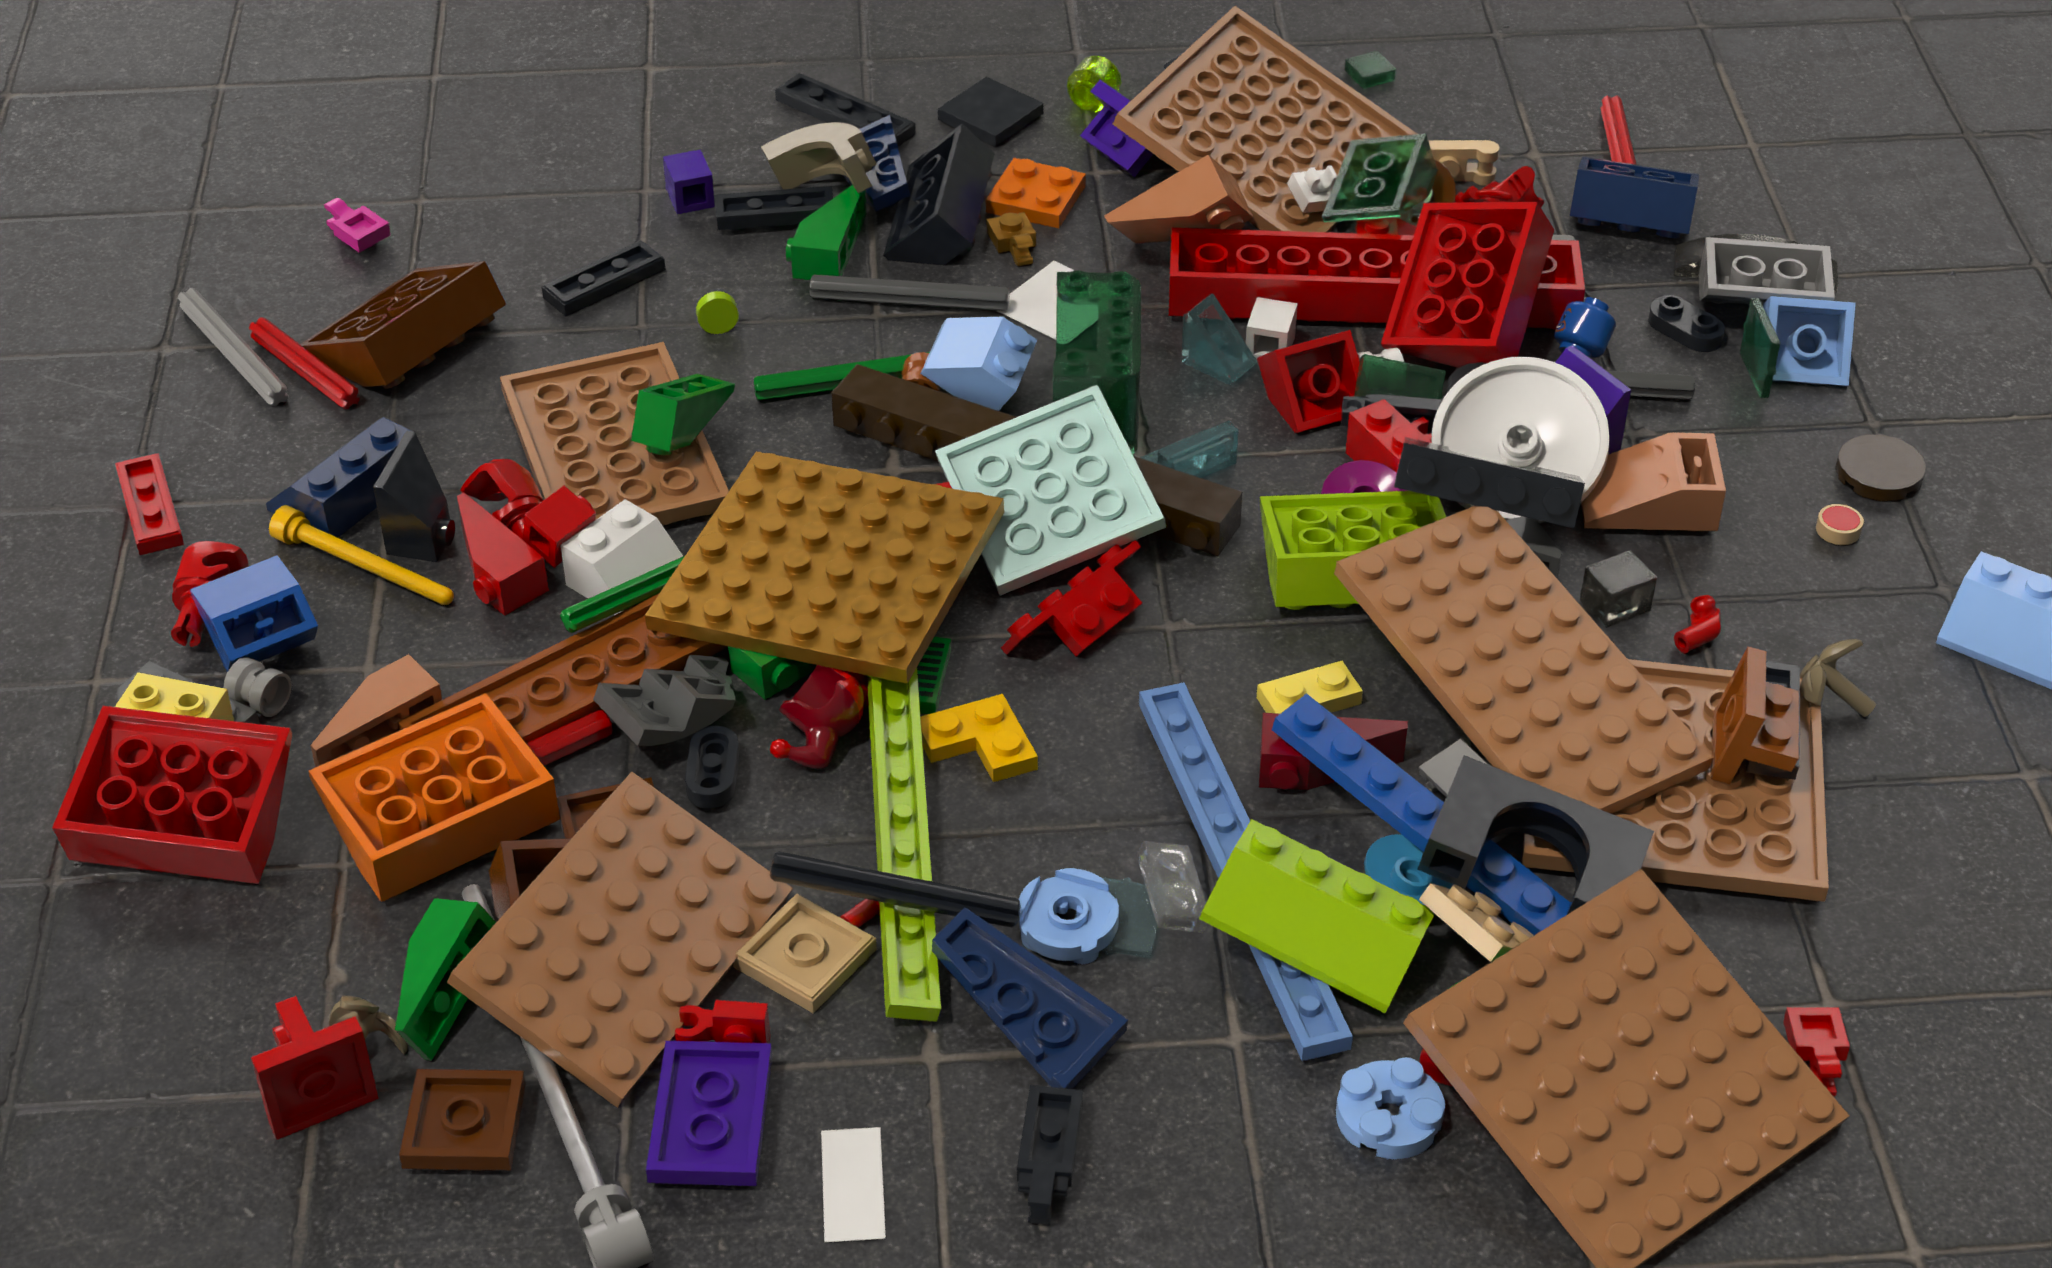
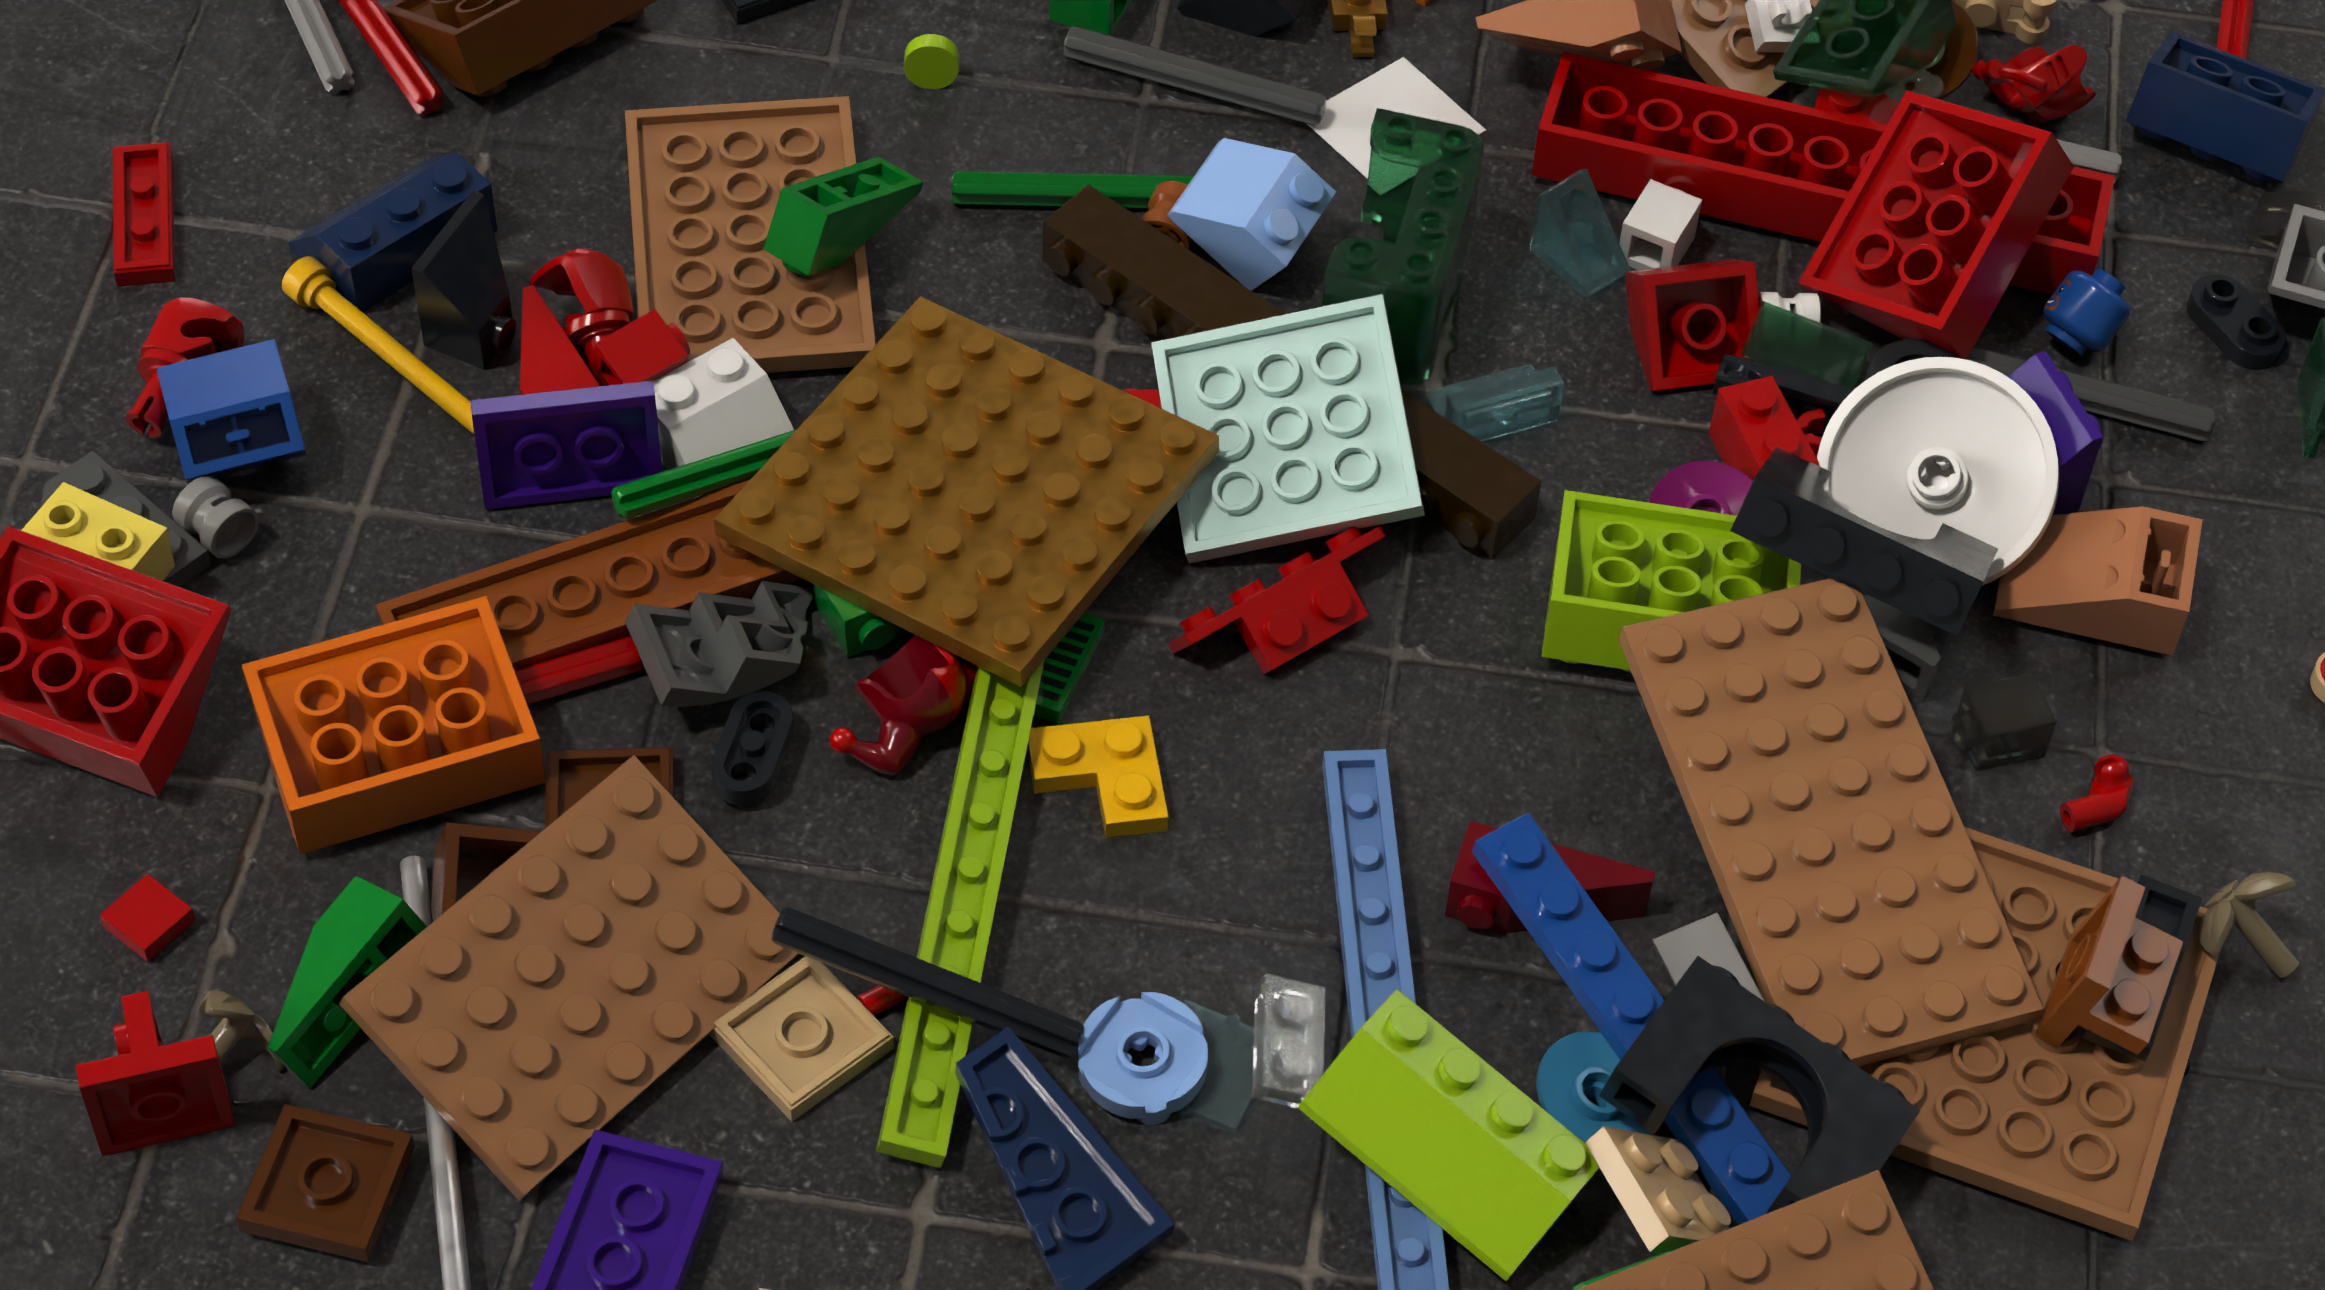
camera: 10 degrees right, 10 degrees up
nougat slope [311,654,442,767] -> none
red plate [675,1000,771,1043] -> none
light yellow plate [1257,661,1363,714] -> none
none -> red tile [100,873,196,962]
none -> dark purple plate [470,381,663,509]

